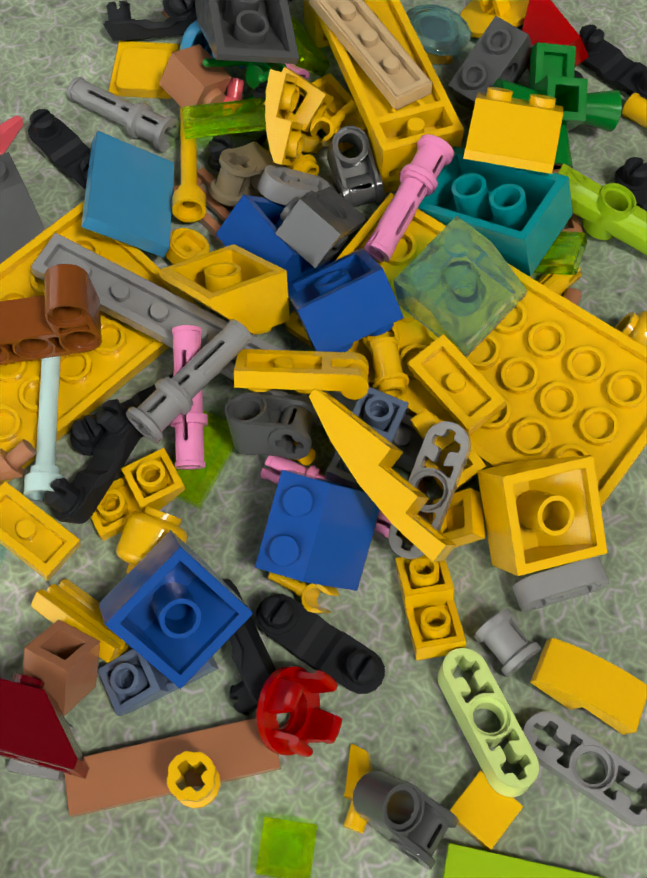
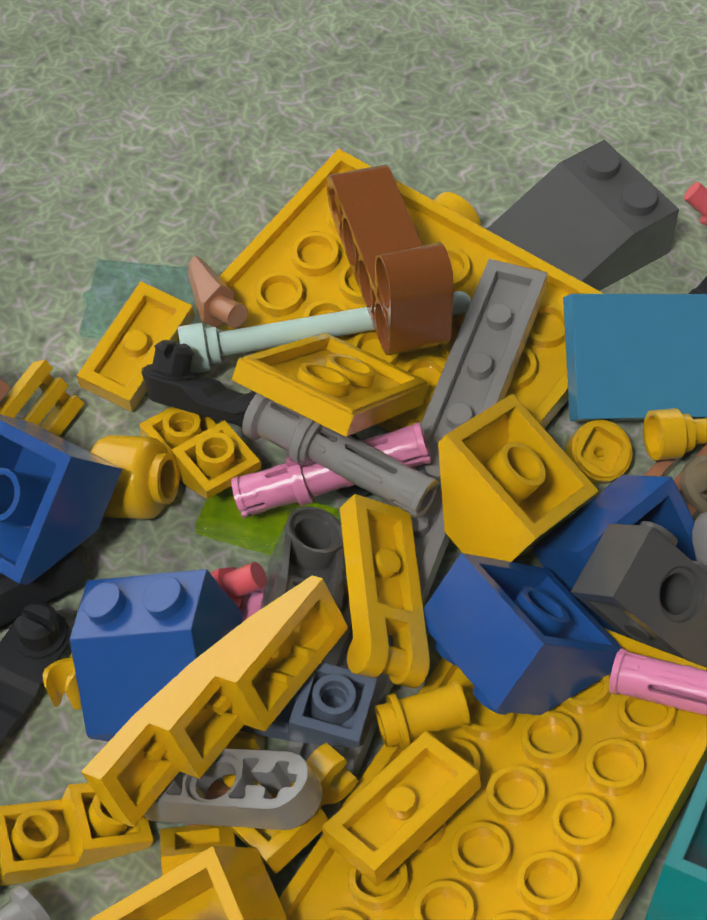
camera: 80 degrees right, 10 degrees down
clear light blue slope [393,216,527,358] -> none
none -> coral bar [210,562,267,607]
none -> yellow tile [231,332,430,437]

